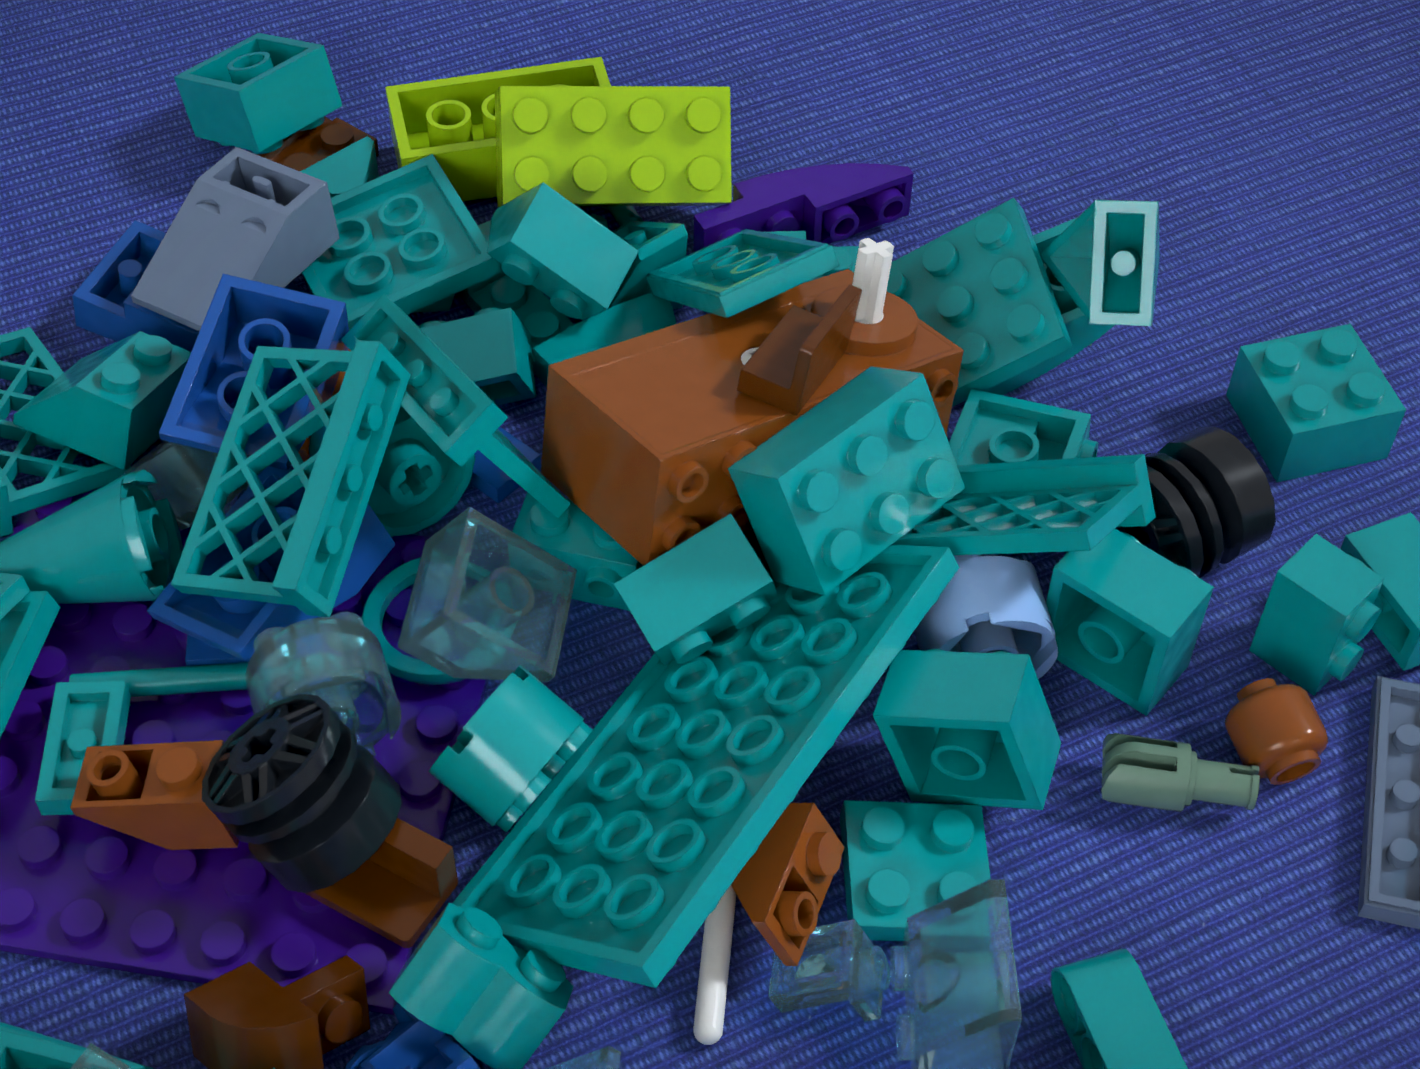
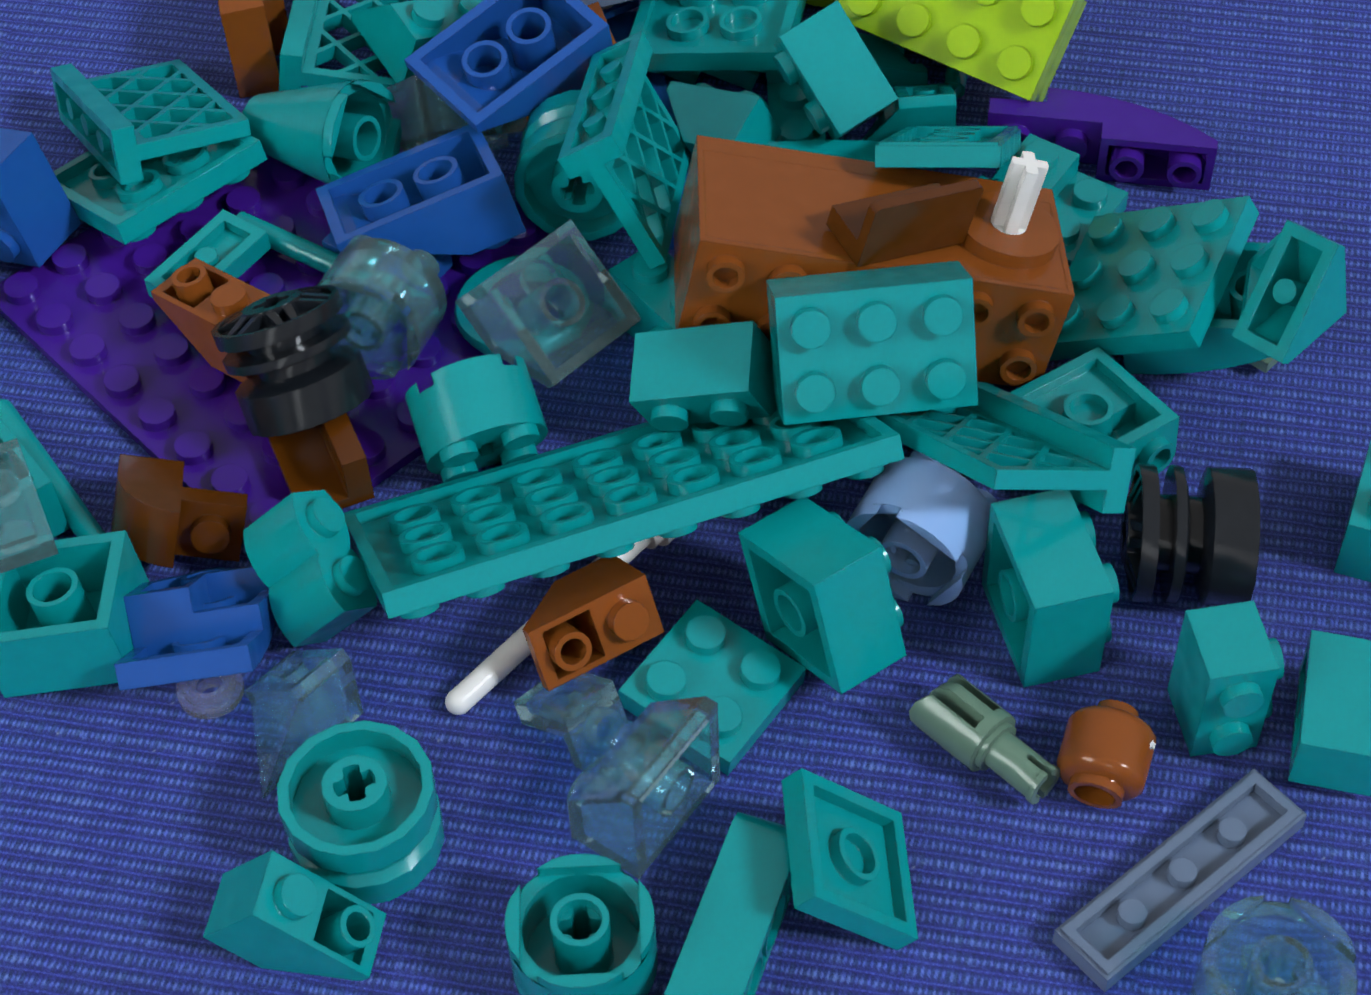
camera: 40 degrees right, 0 degrees up
teal fence [170,340,411,618] -> none
none -> teal plate [781,768,918,950]

